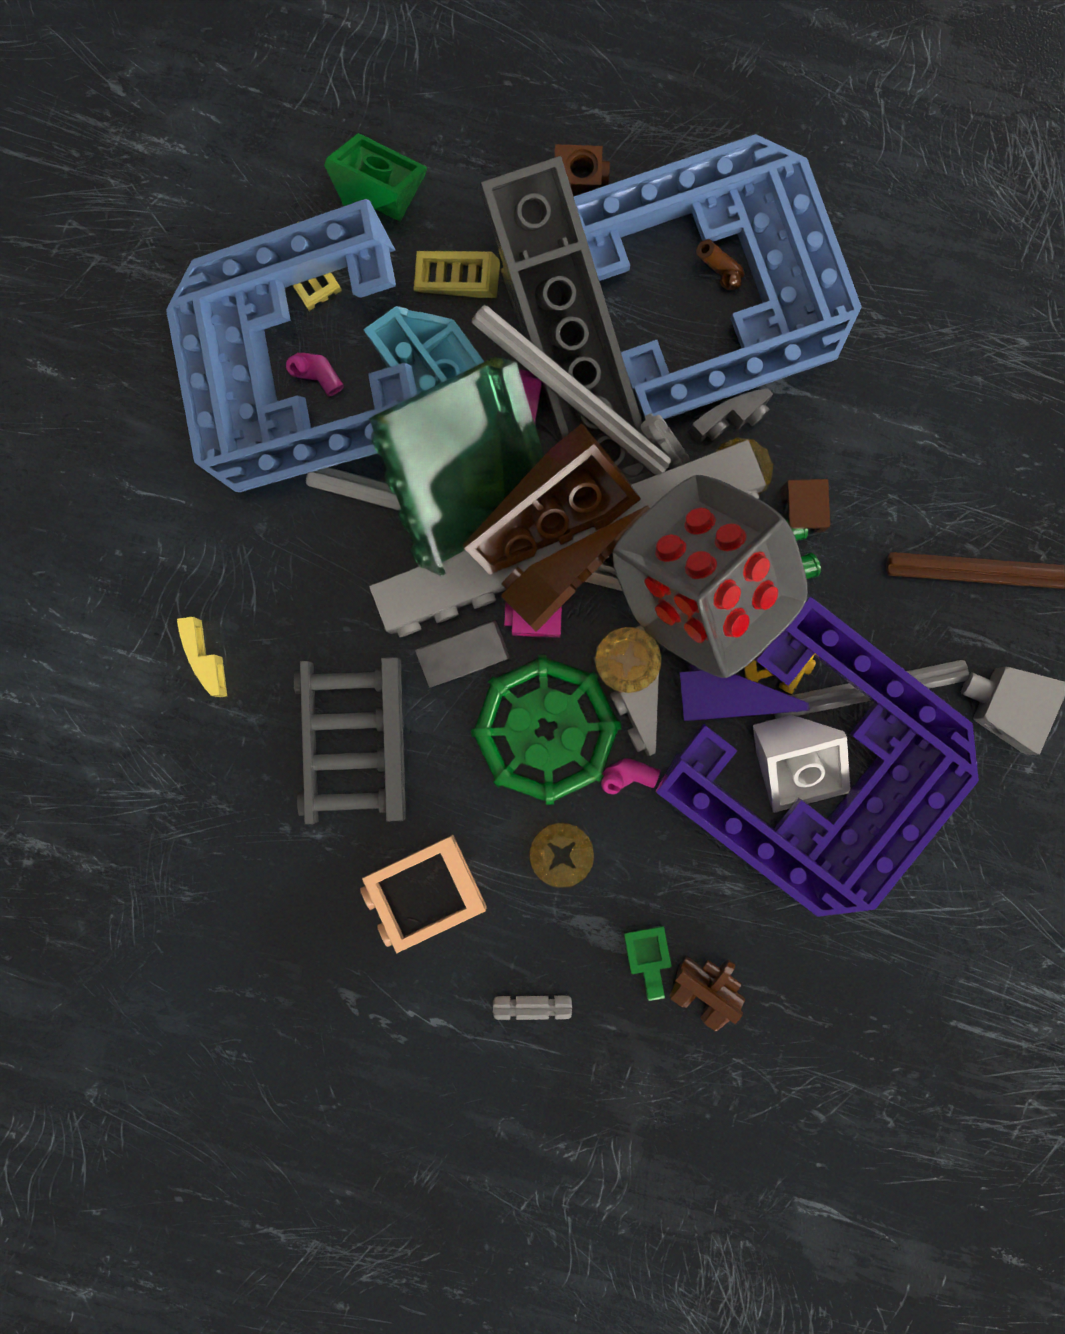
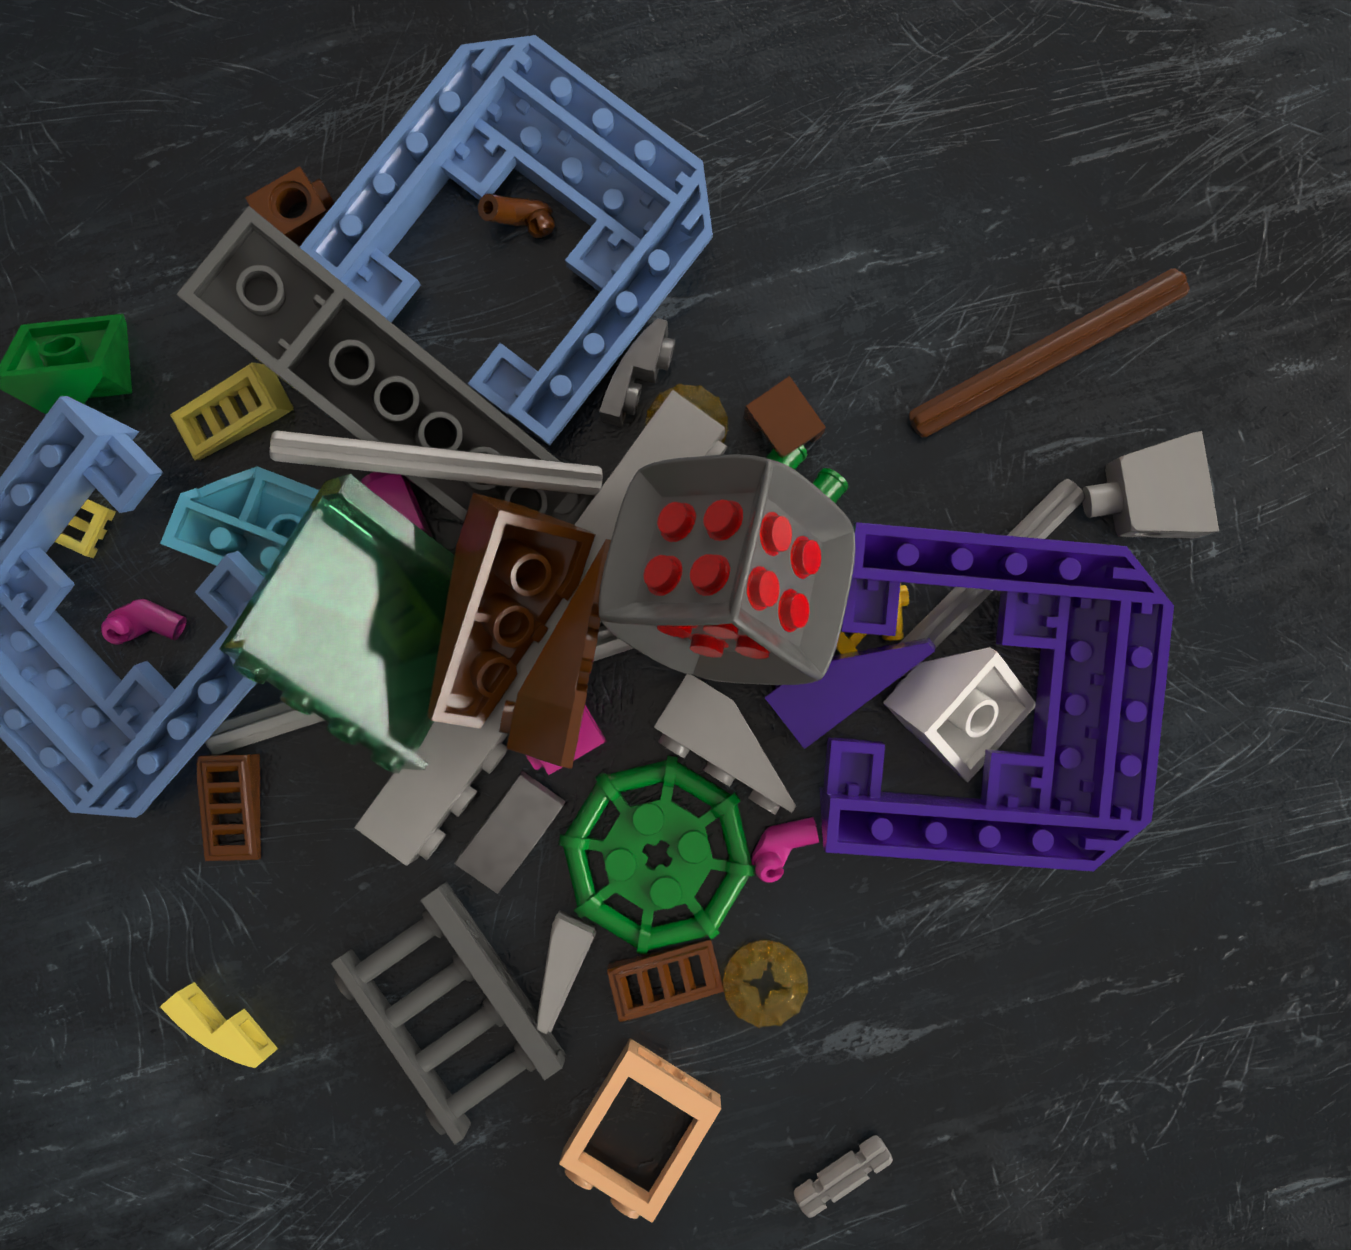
camera: 30 degrees left, 0 degrees up
clear yellow gear [596,627,661,693] -> none
green plate [623,926,671,1001] -> none
light grey axle [640,413,690,470] -> none
reddish brown hips [669,956,745,1032] -> none
none -> reddish brown slope [197,754,261,861]
none -> light grey slope [537,910,597,1034]
none -> reddish brown slope [607,938,724,1022]

